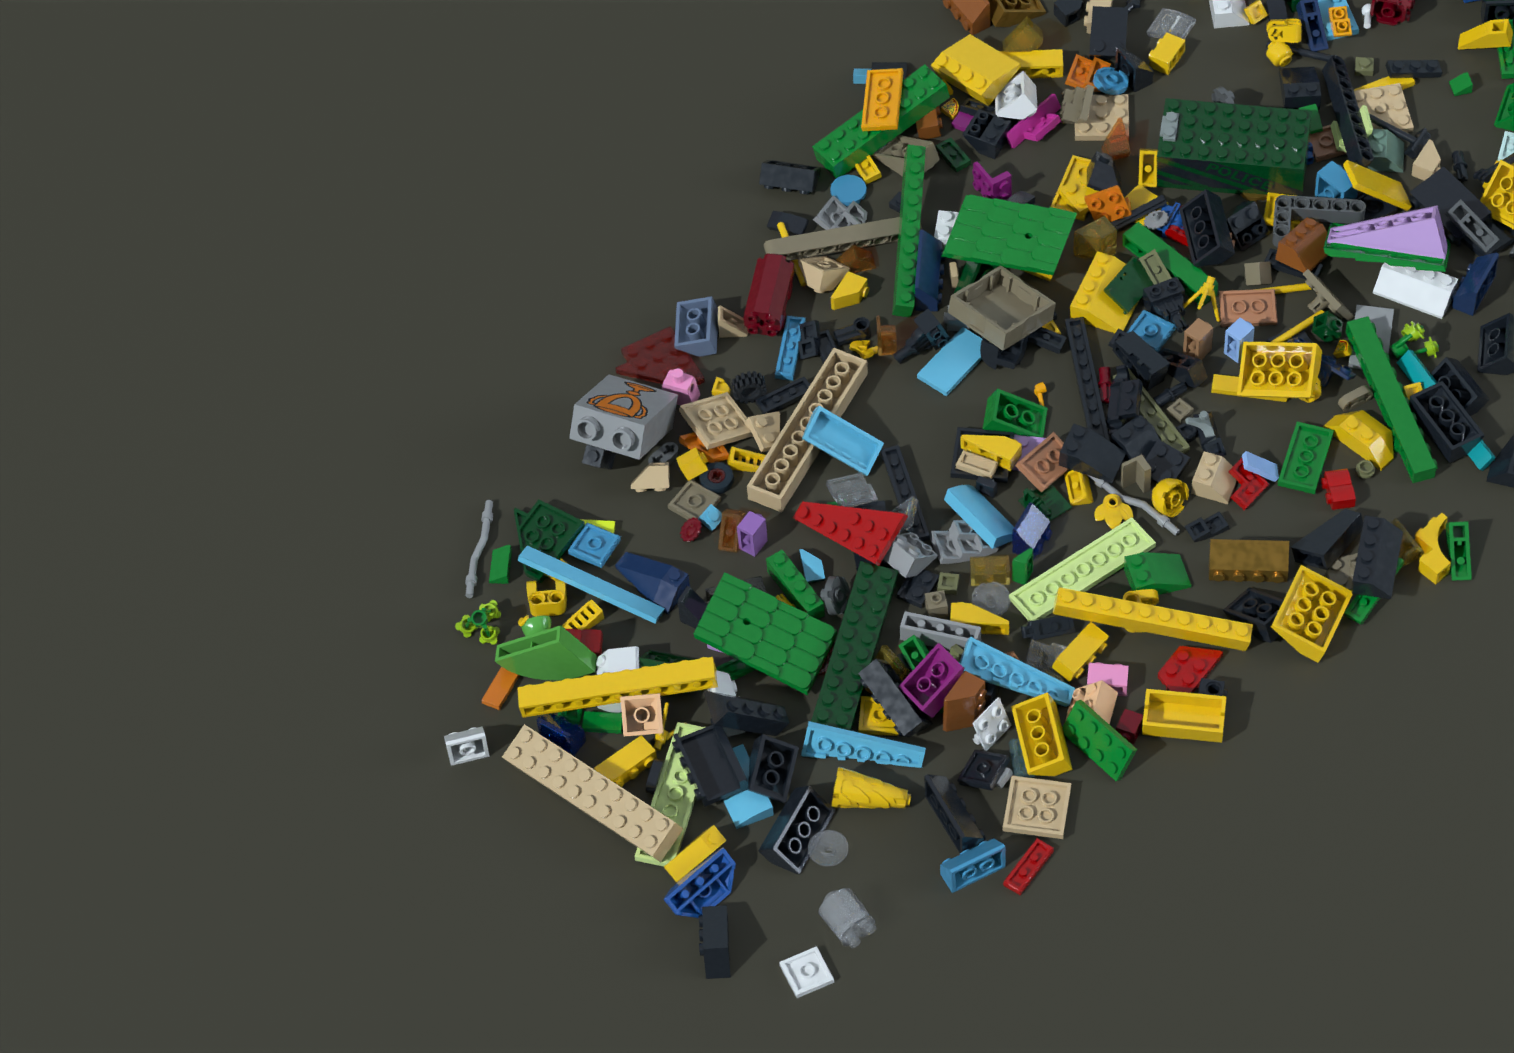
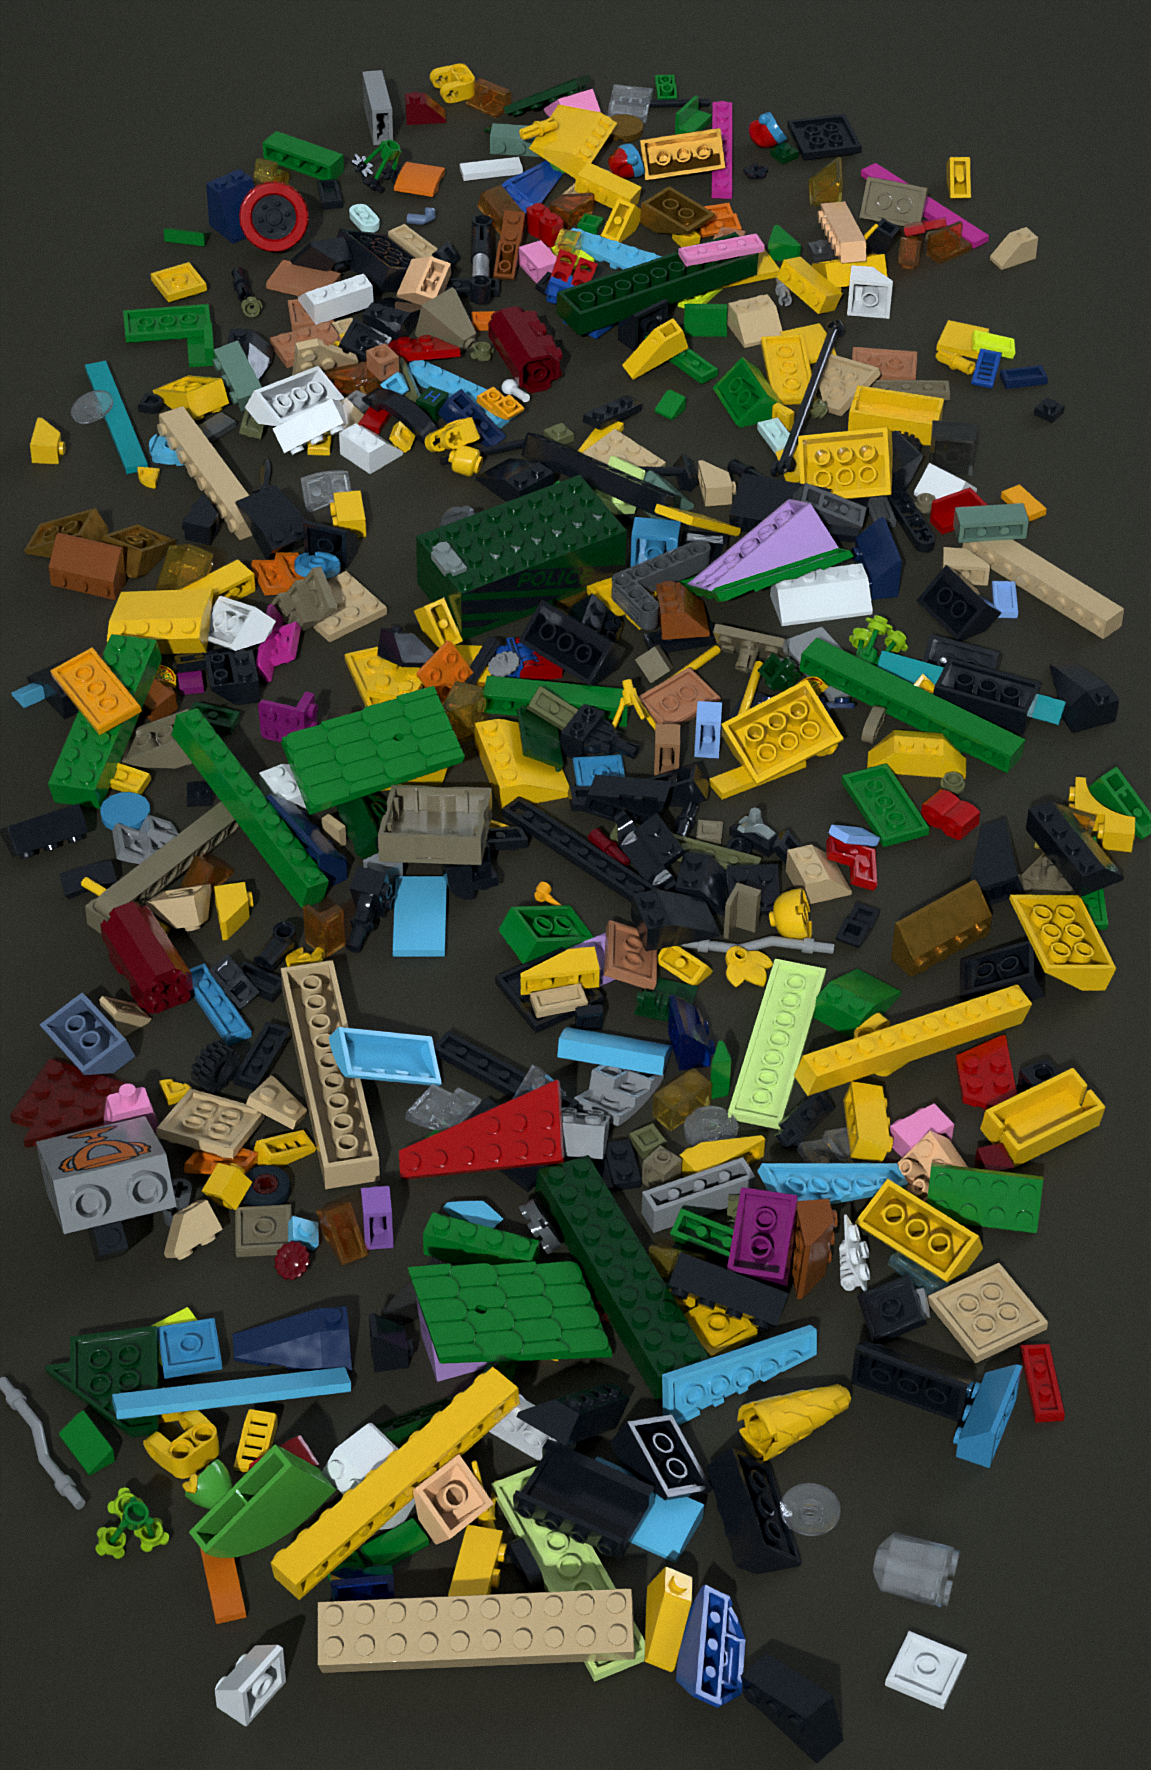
camera: 45 degrees left, 10 degrees down
clear orange slope [1101,118,1131,160] -> none

